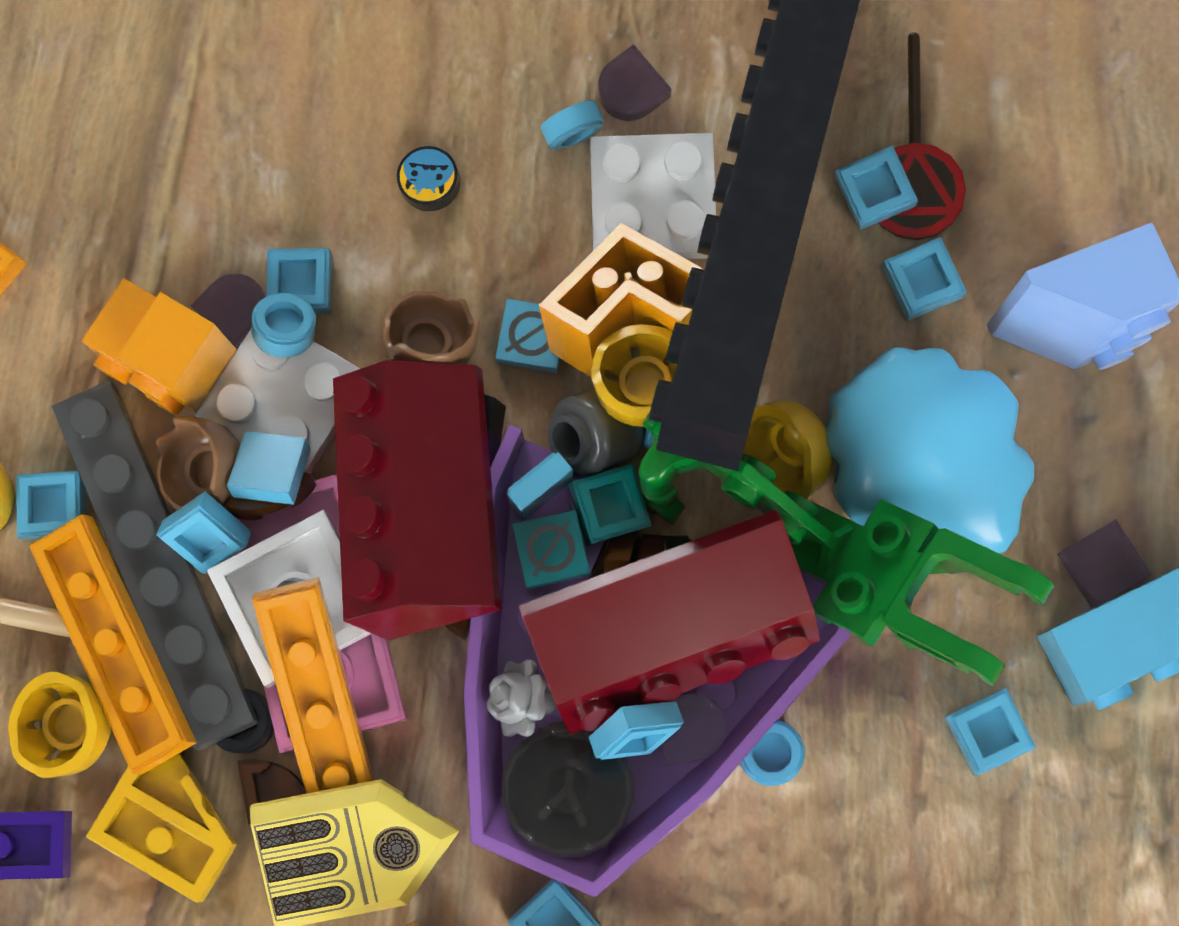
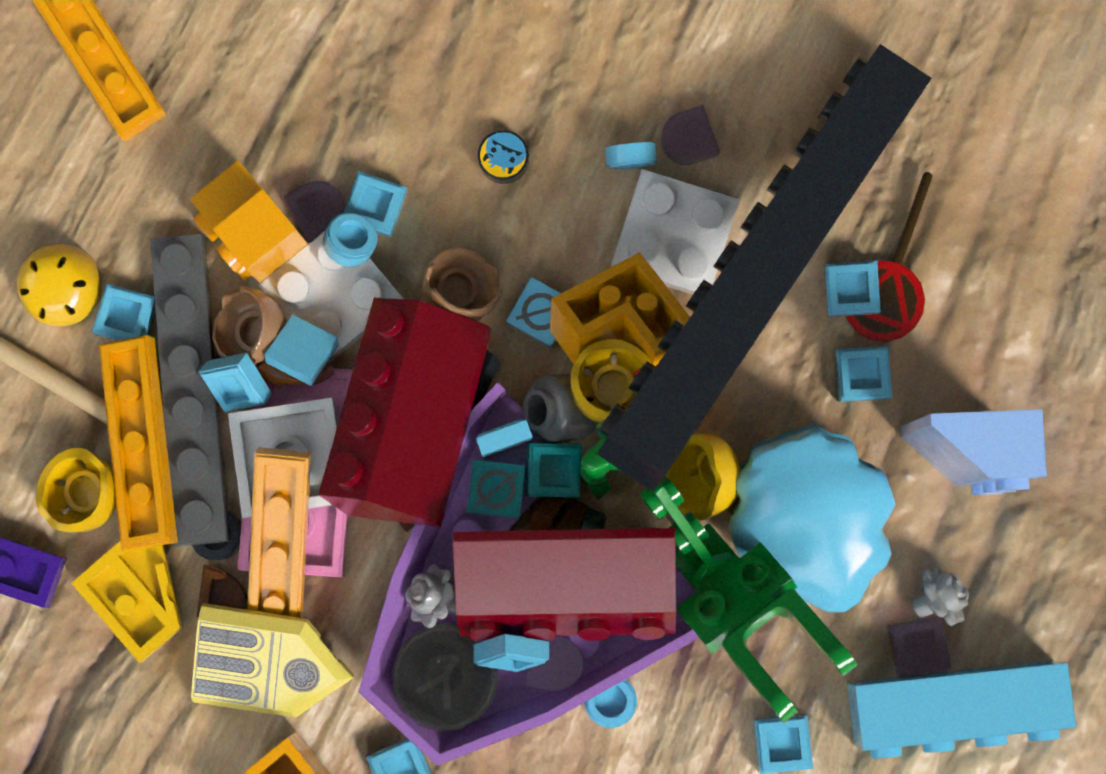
camera: 15 degrees right, 5 degrees up
none -> light grey plant [913,567,969,626]

